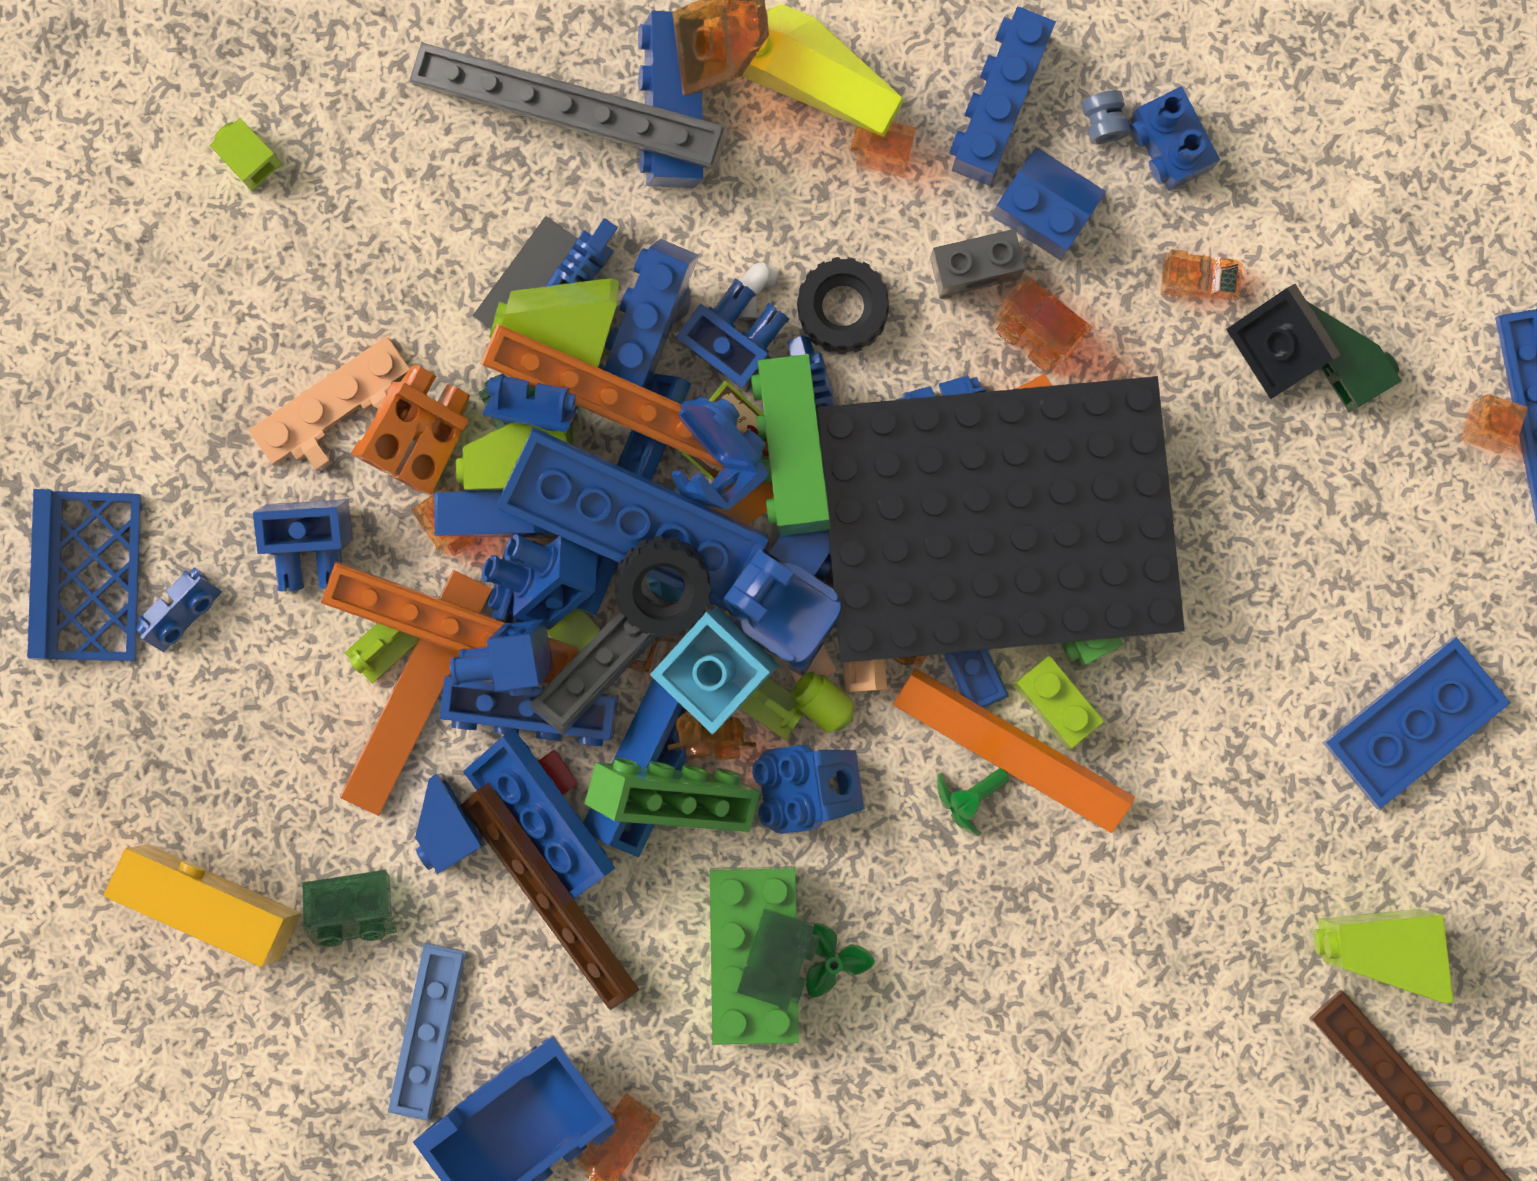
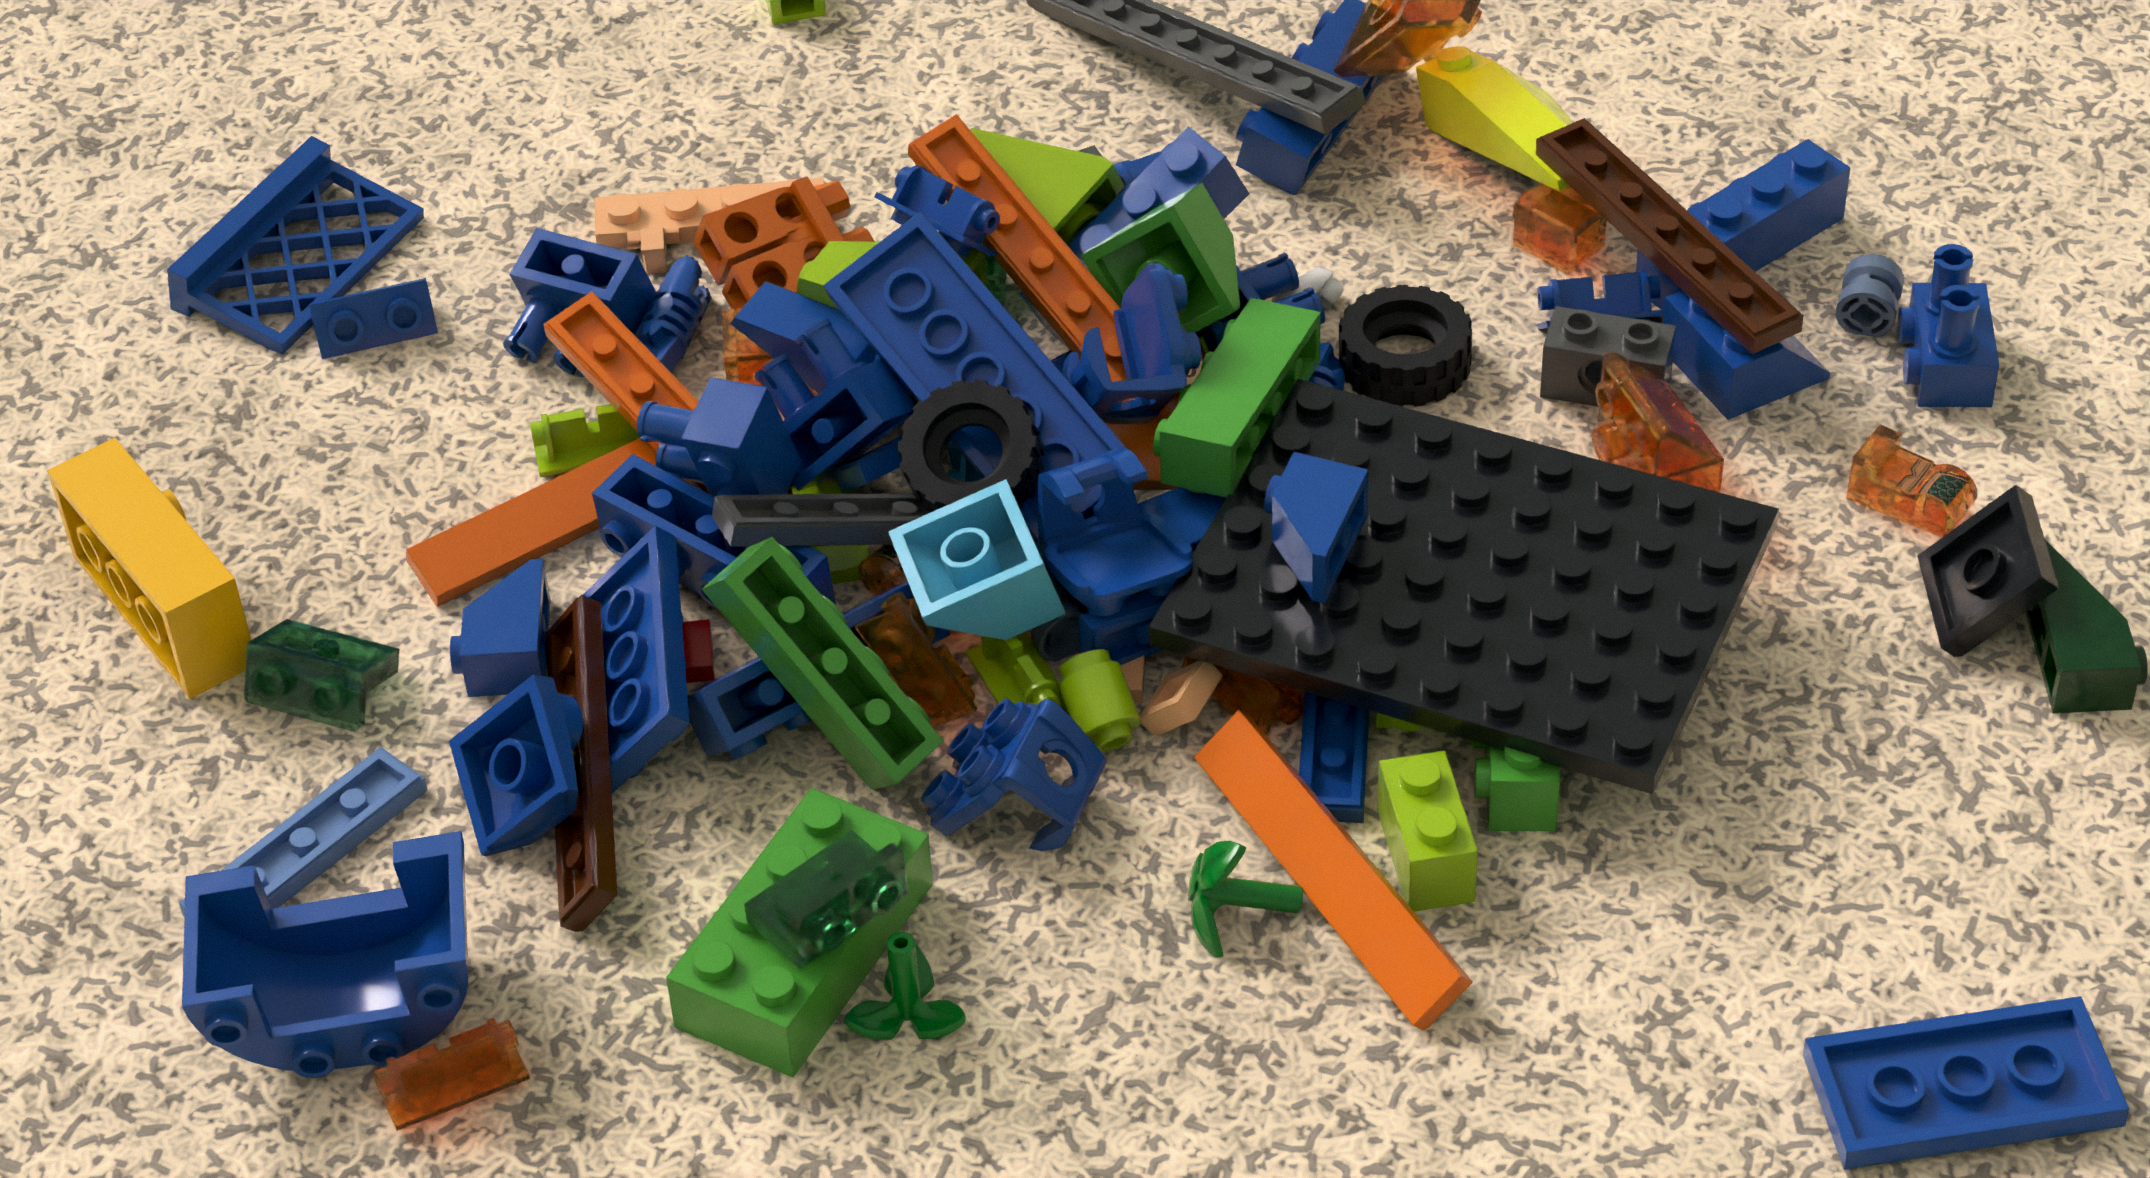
camera: 30 degrees right, 40 degrees down
none -> blue slope [449,674,583,856]
none -> blue hinge [635,255,712,373]
none -> bright green slope [1080,183,1240,332]
none -> blue slope [1264,452,1368,604]
none -> reddish brown tile [1536,118,1804,354]
none -> blue hinge [1537,270,1664,330]

